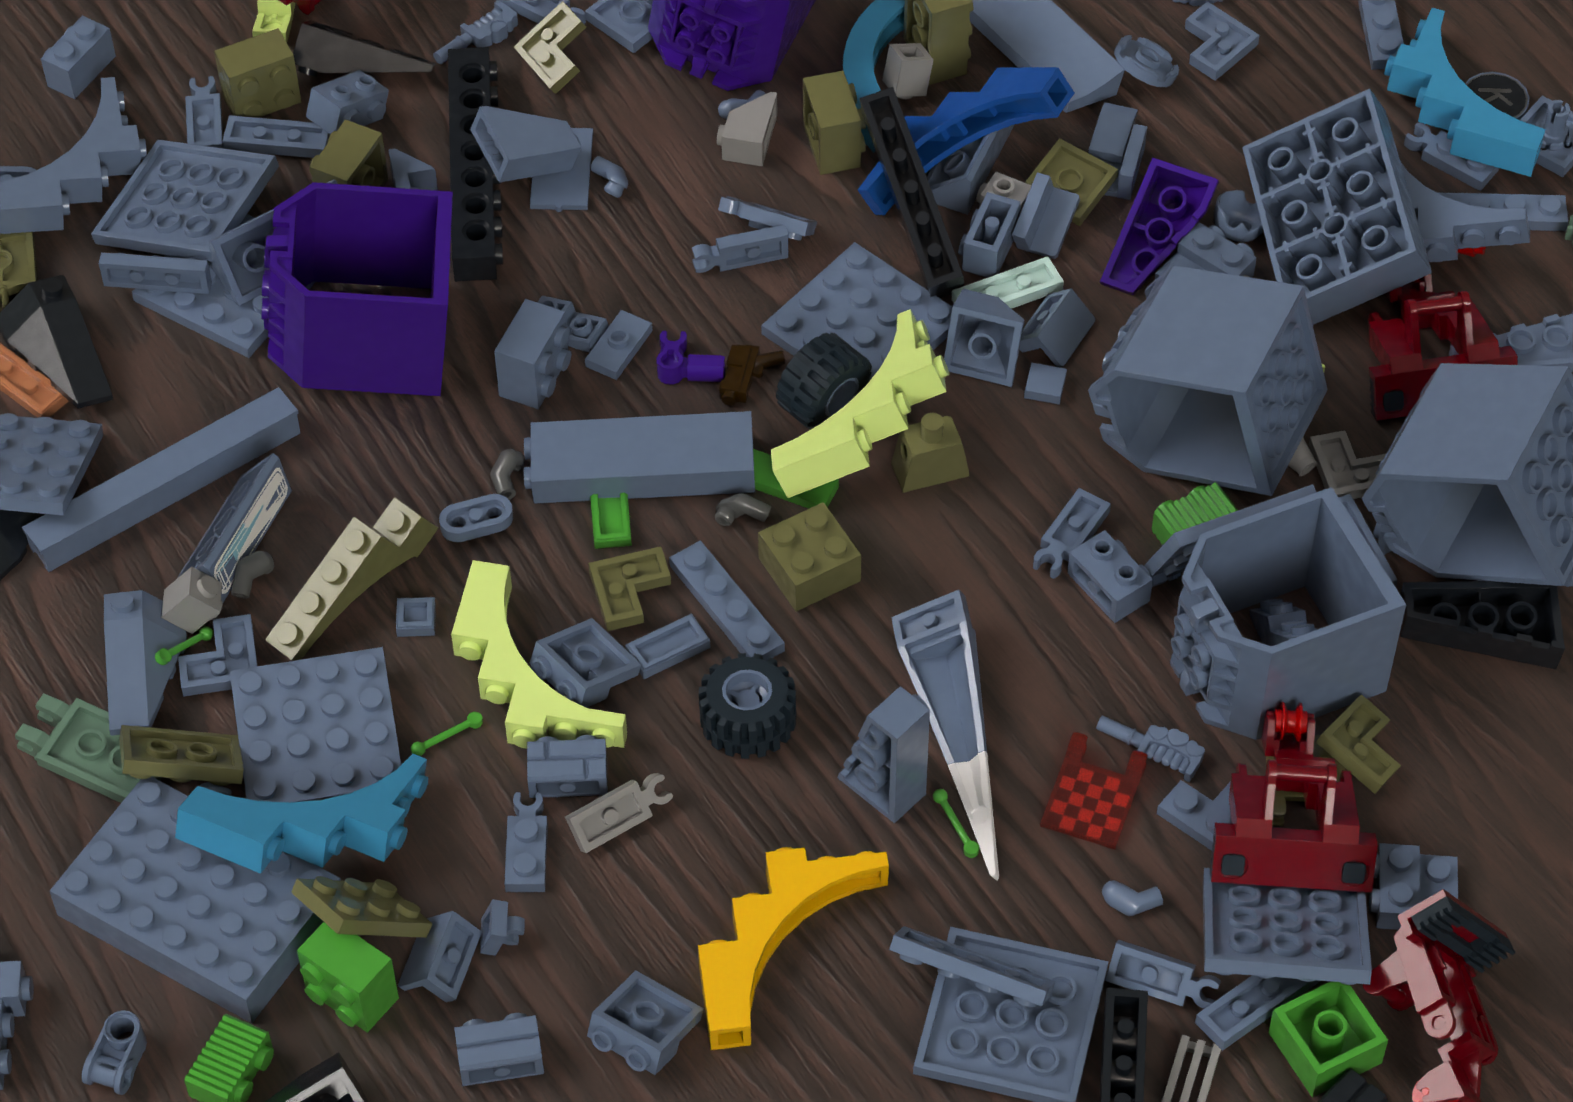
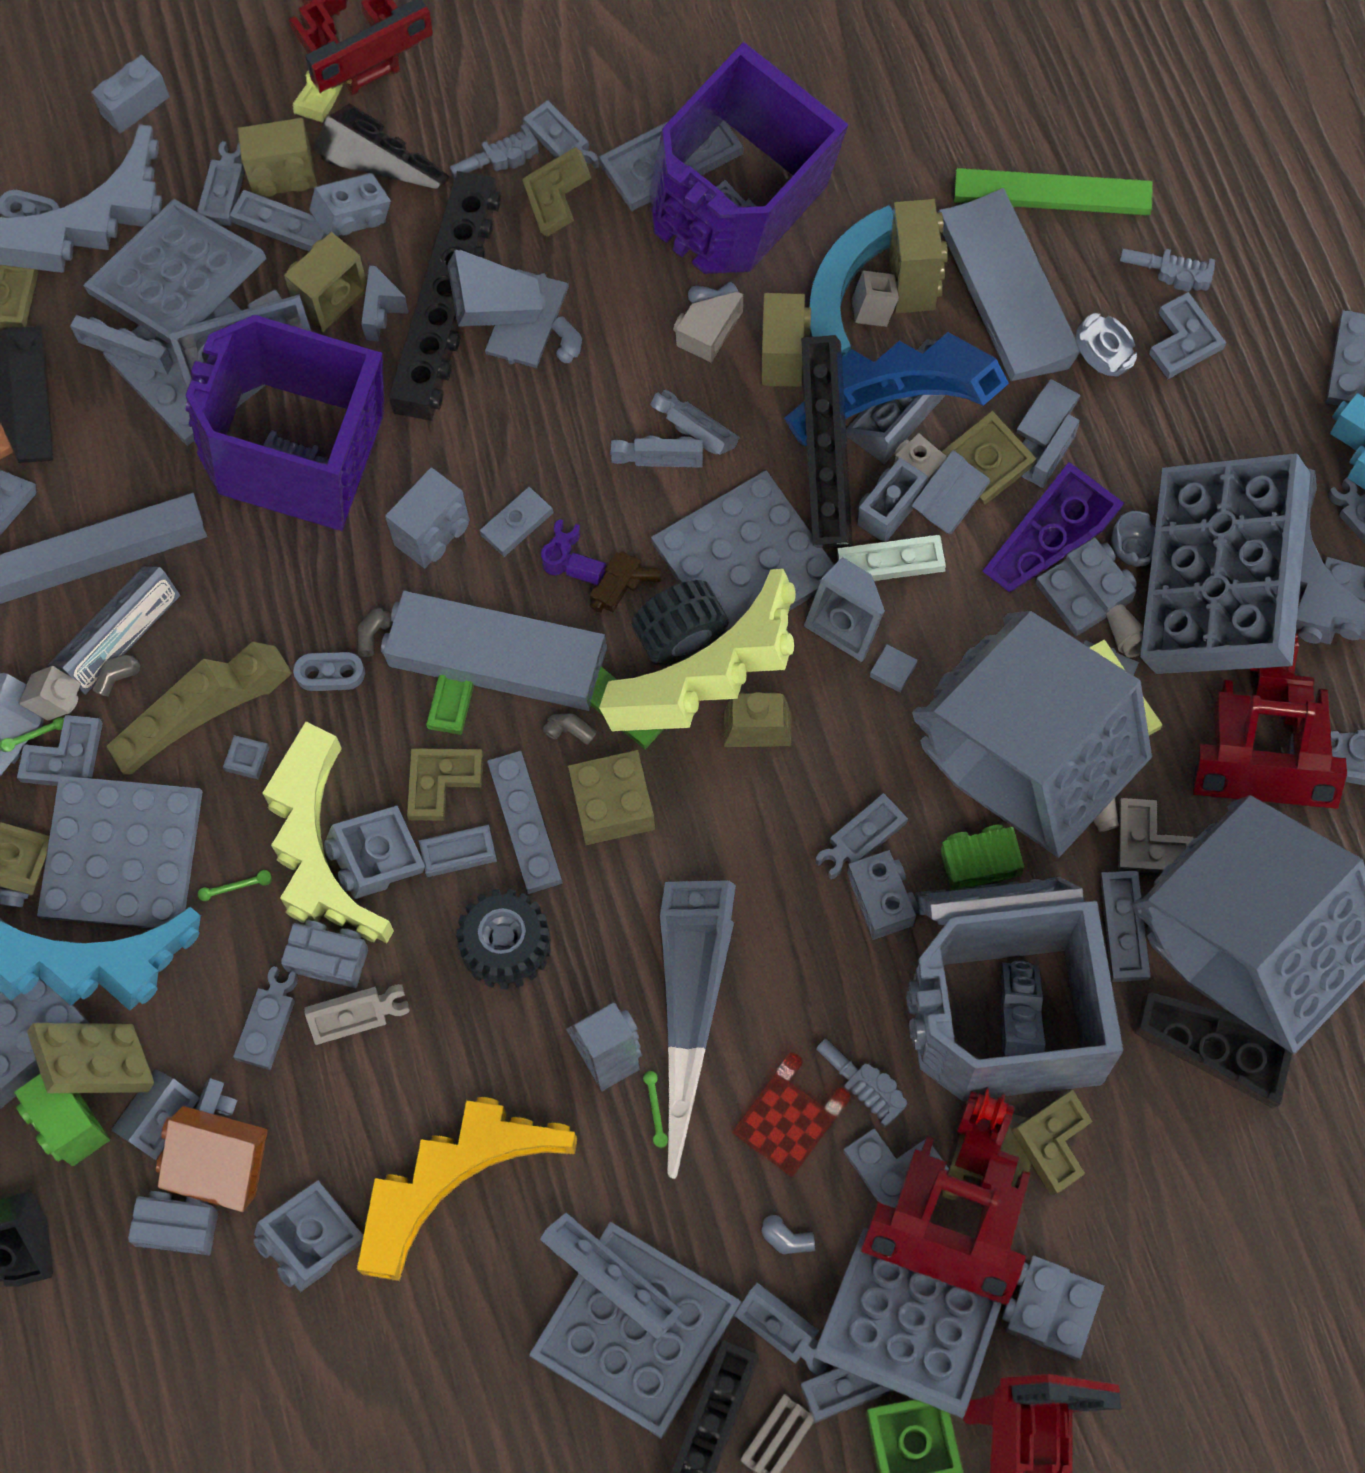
camera: 20 degrees right, 15 degrees up
sand blue slope [538,295,609,353] -> none
sand blue panel [1019,288,1095,367] -> none
none -> brick [156,1106,268,1212]

